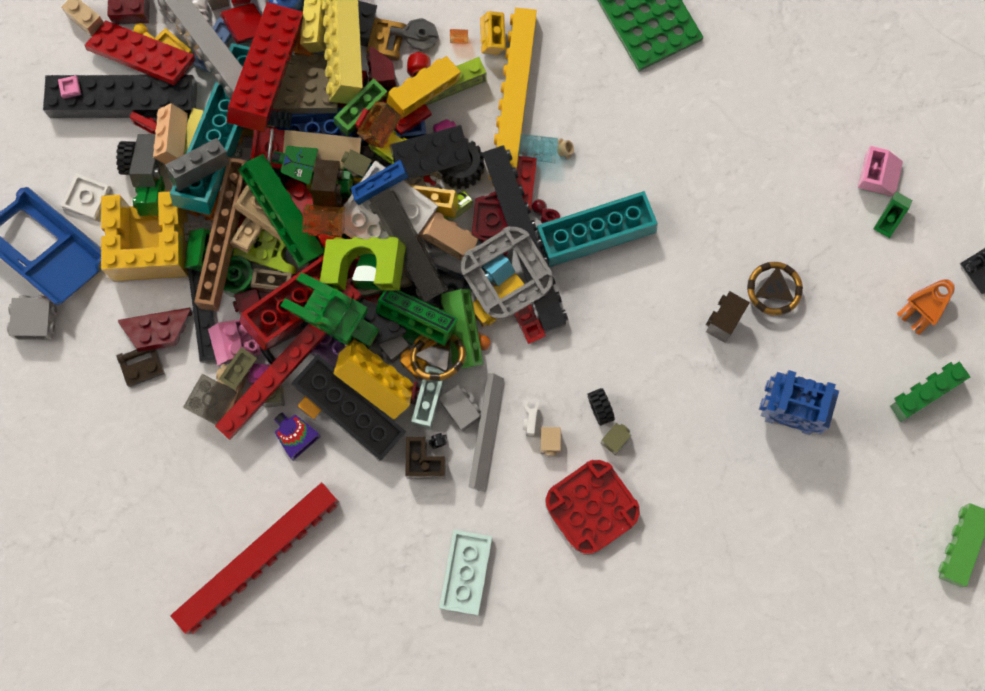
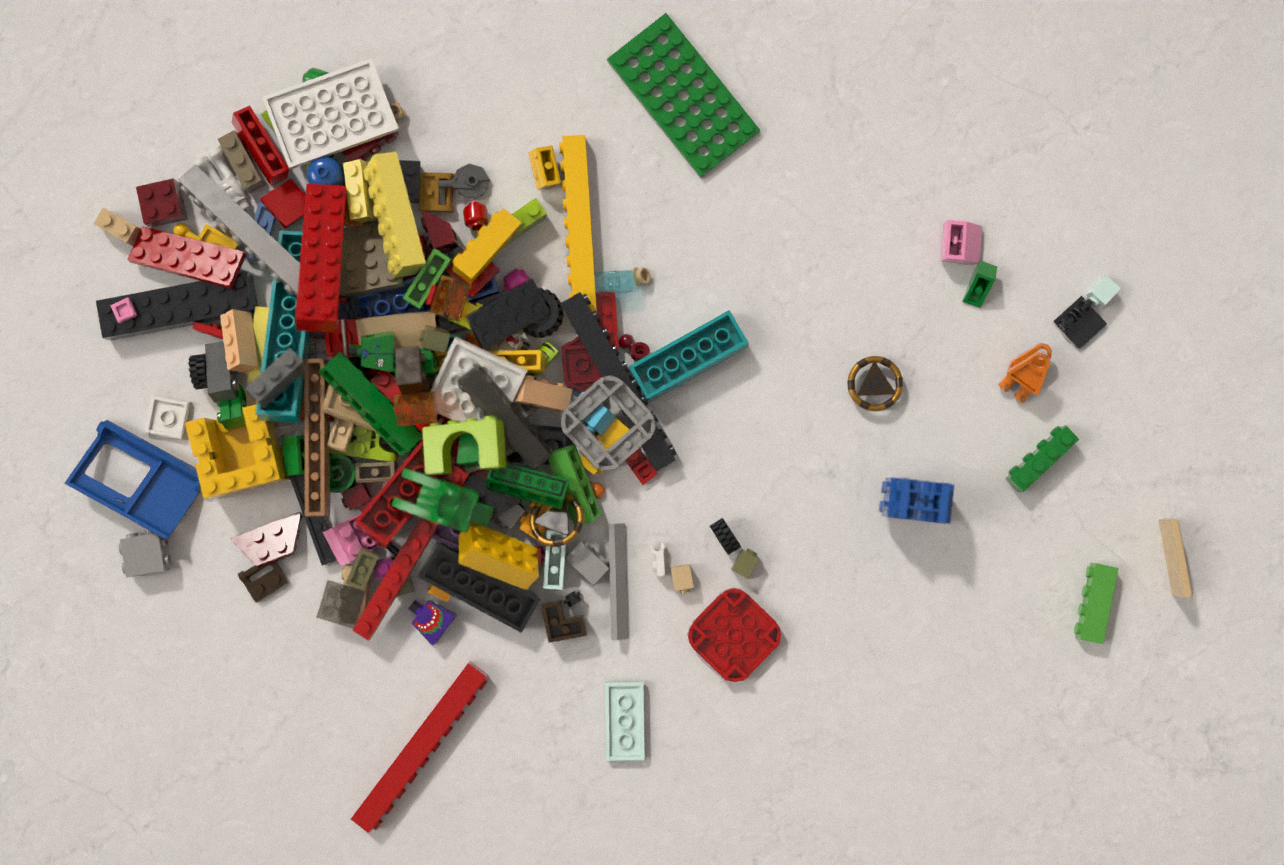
camera: 10 degrees left, 10 degrees up
blue plate [351,160,408,205] -> none
clear orange tile [450,29,469,44] -> none
dark brown brick [705,291,750,343] -> none

